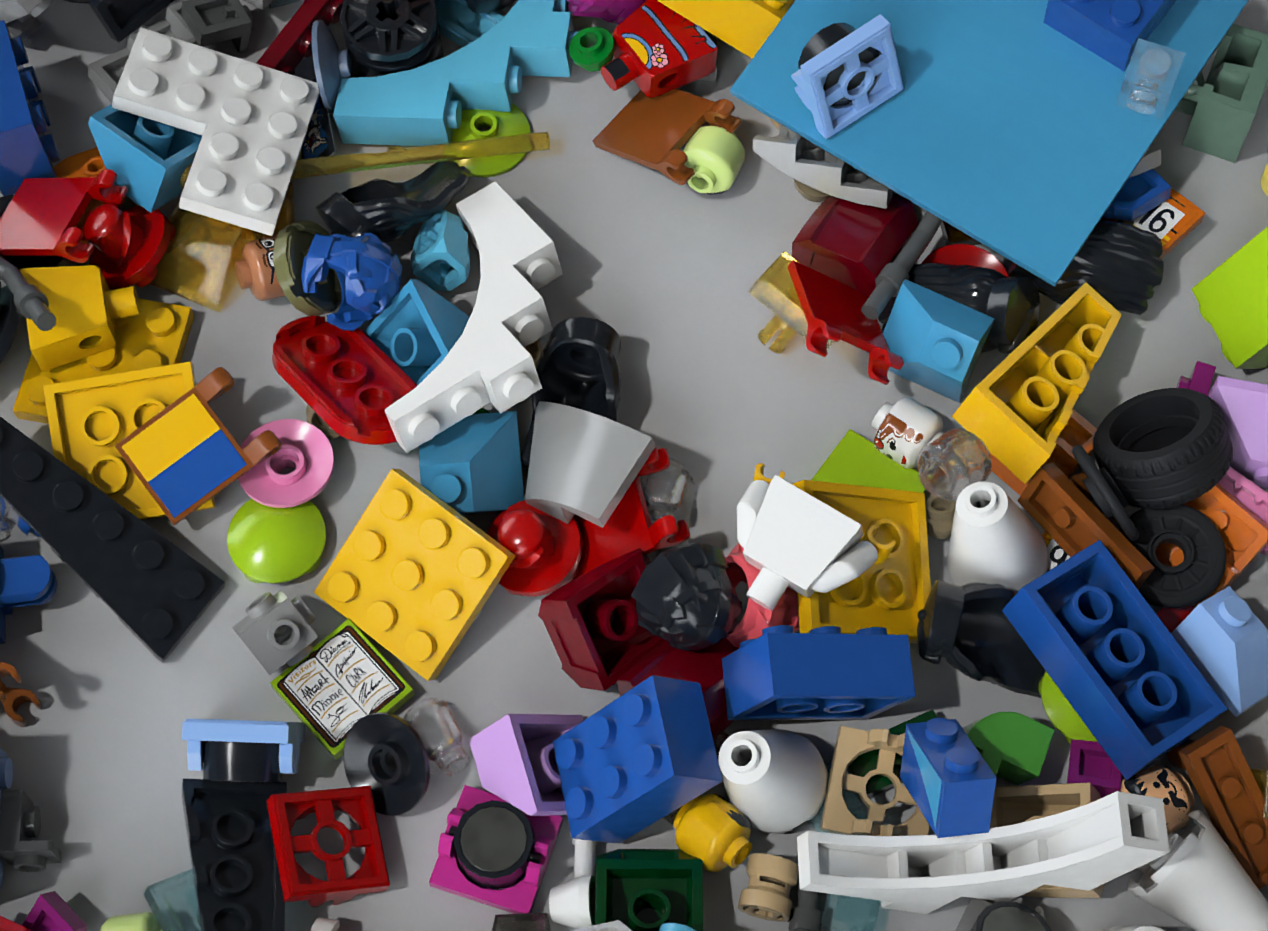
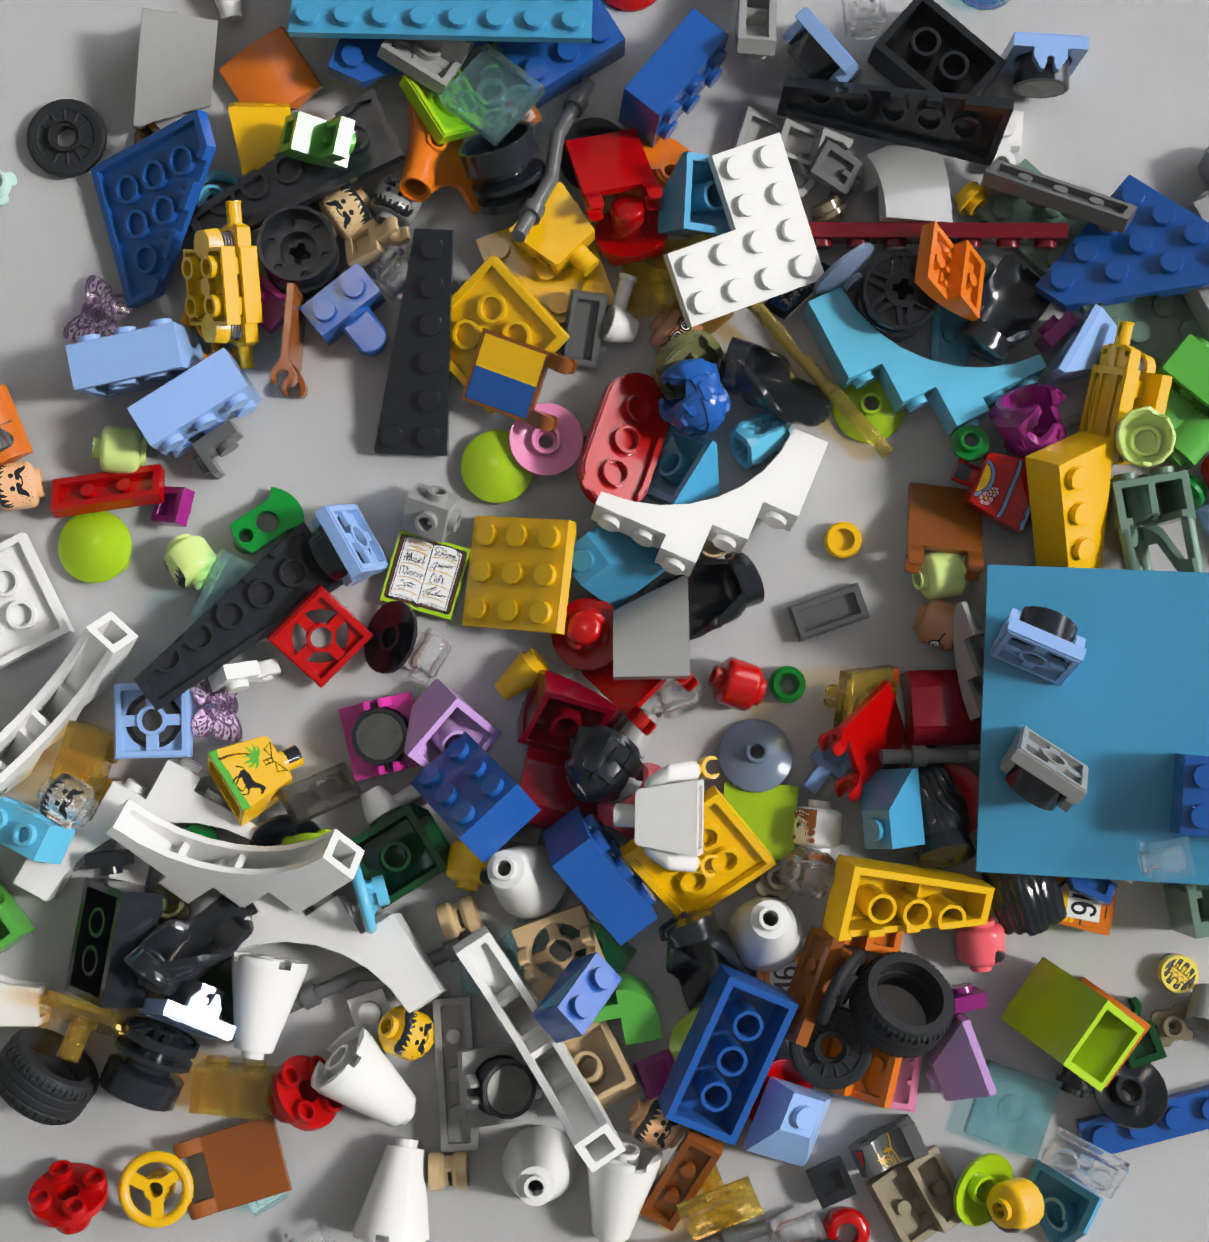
camera: 60 degrees right, 20 degrees up
none -> green piece [230,487,305,556]
none -> yellow cone [494,648,550,701]
none -> dark grey tile [561,289,608,368]
none -> white bar [601,273,639,343]
none -> red head [708,657,767,711]
none -> sand blue dish [718,719,793,793]
none -> green plate [768,666,806,703]
none -> dark grey tile [787,583,870,642]
none -> medium blue plate [801,727,851,794]
none -> dark tan plate [811,194,847,222]
none -> yellow tile [823,522,862,560]
none -> nougat head [912,599,955,652]
none -> coral head [955,915,1005,973]
none -> light grey piece [999,725,1089,812]

